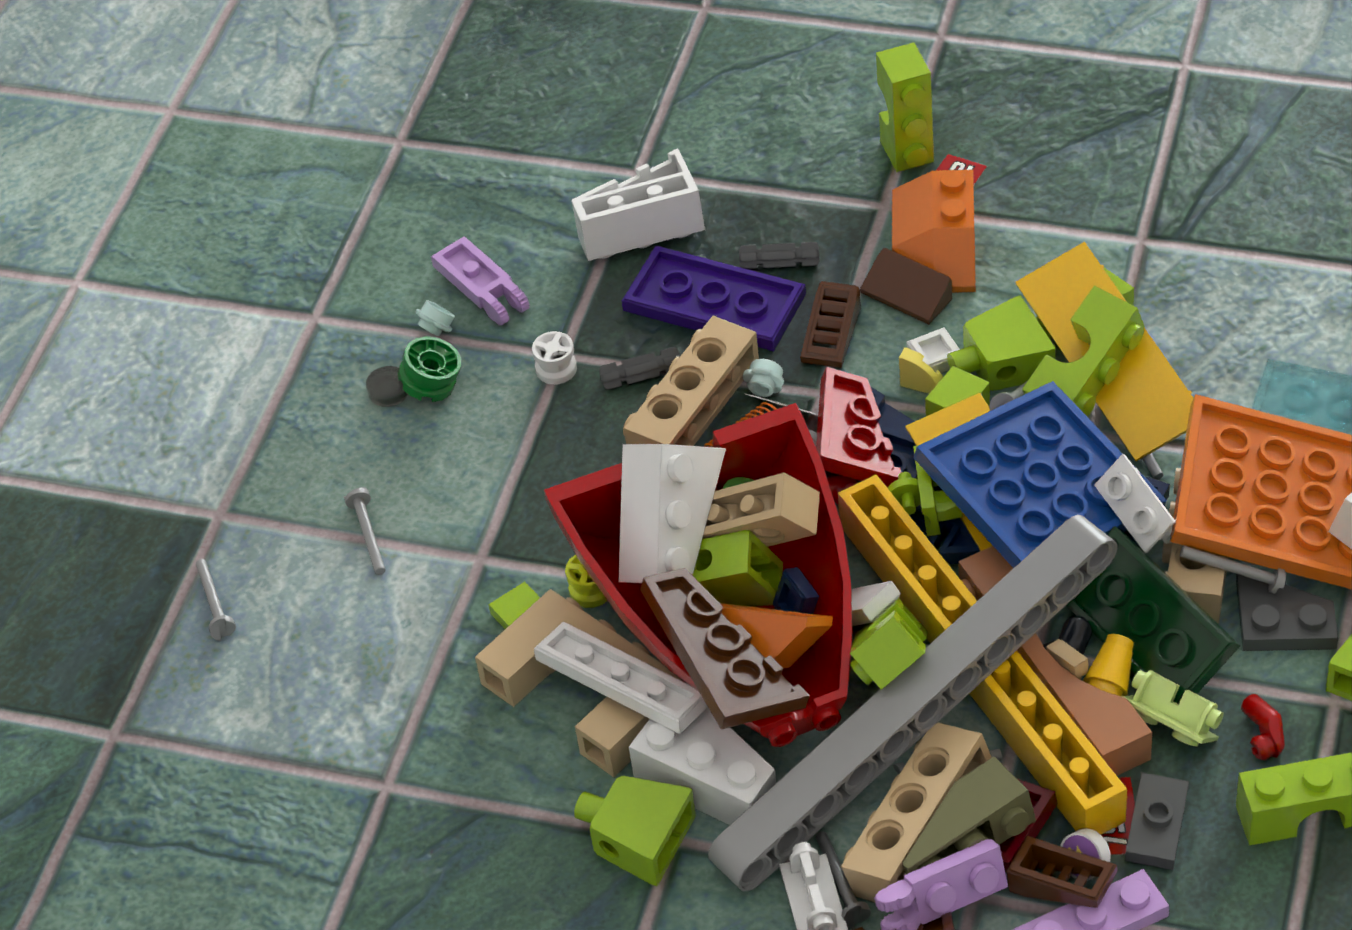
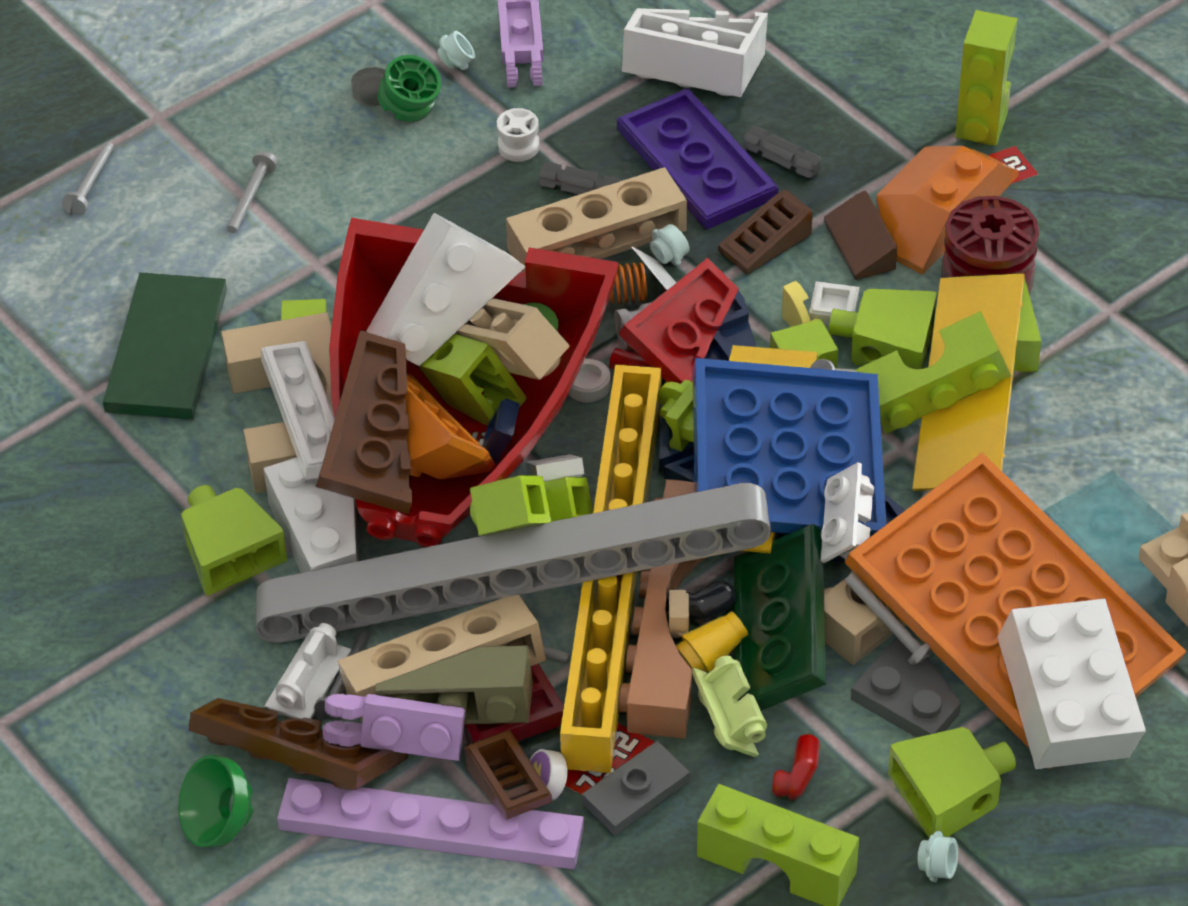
camera: 30 degrees right, 0 degrees up
none -> dark green tile [103,272,227,419]
none -> dark red wheel [941,196,1039,295]

